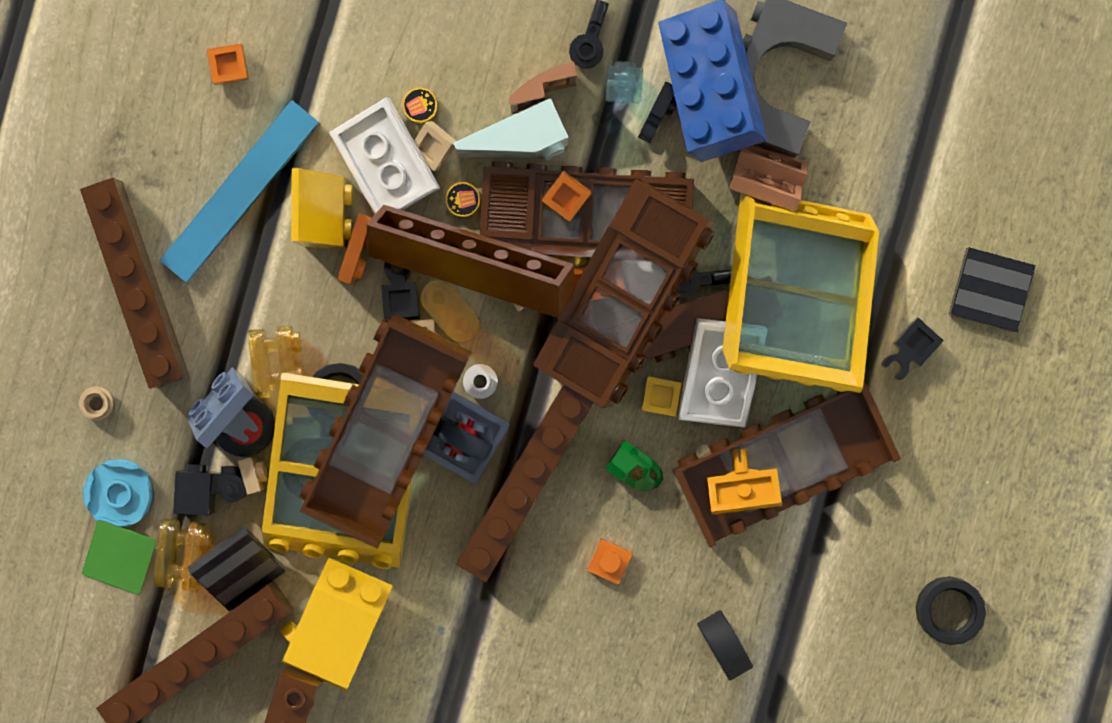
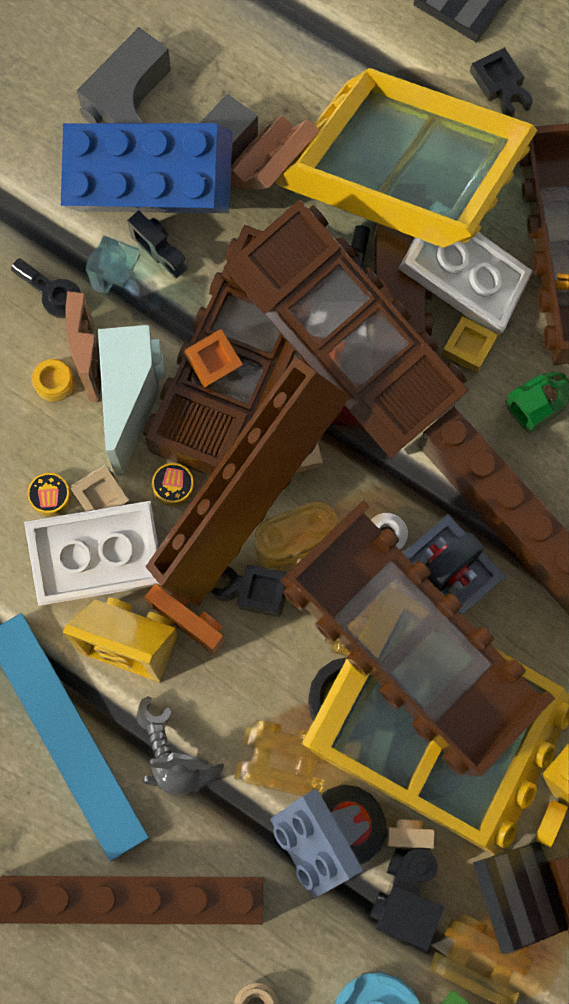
camera: 65 degrees left, 15 degrees down
none -> yellow tile [32,359,75,402]
none -> dark grey piece [136,696,224,795]
none -> yellow tile [535,800,568,848]

